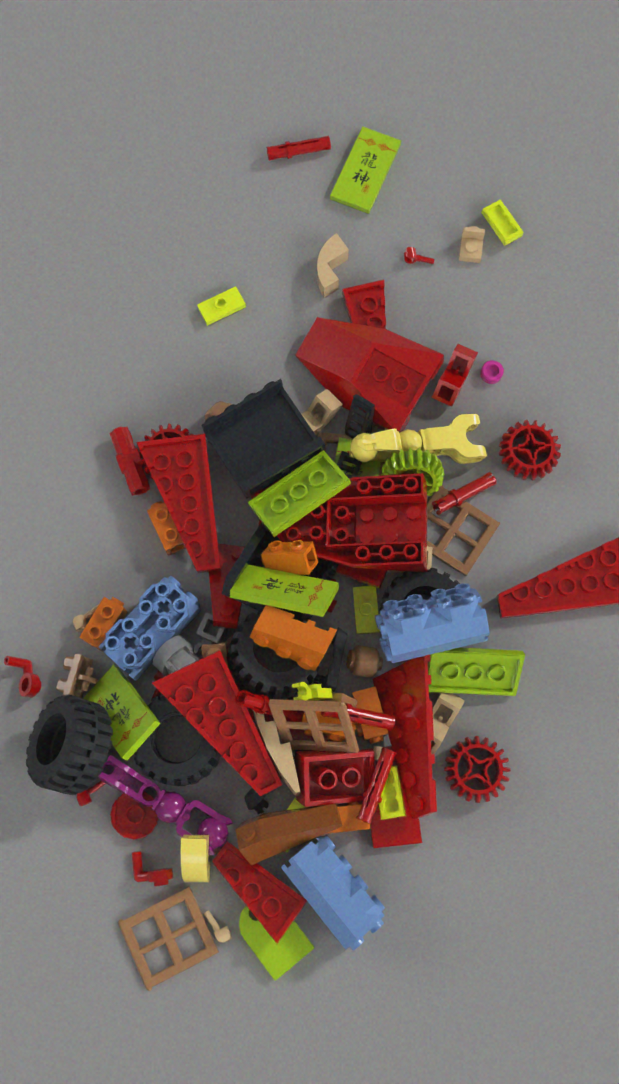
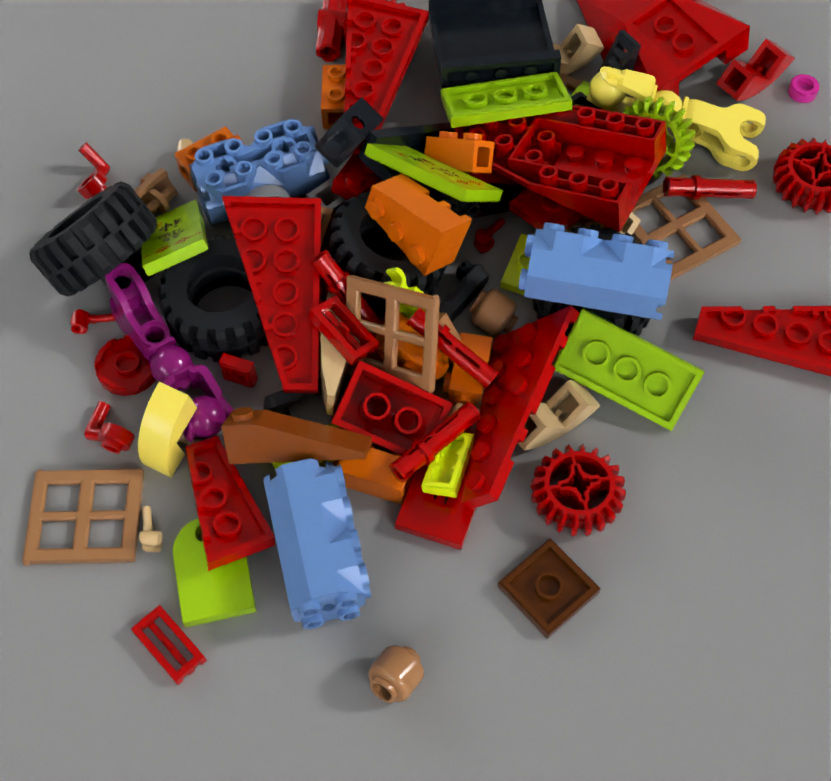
camera: 25 degrees right, 15 degrees down
none -> red tile [130,605,207,685]
none -> red tile [219,353,258,388]
none -> red tile [308,295,379,366]
none -> black torso [315,97,384,168]
none -> medium nougat head [368,645,424,703]
none -> reddish brown tile [498,538,601,639]

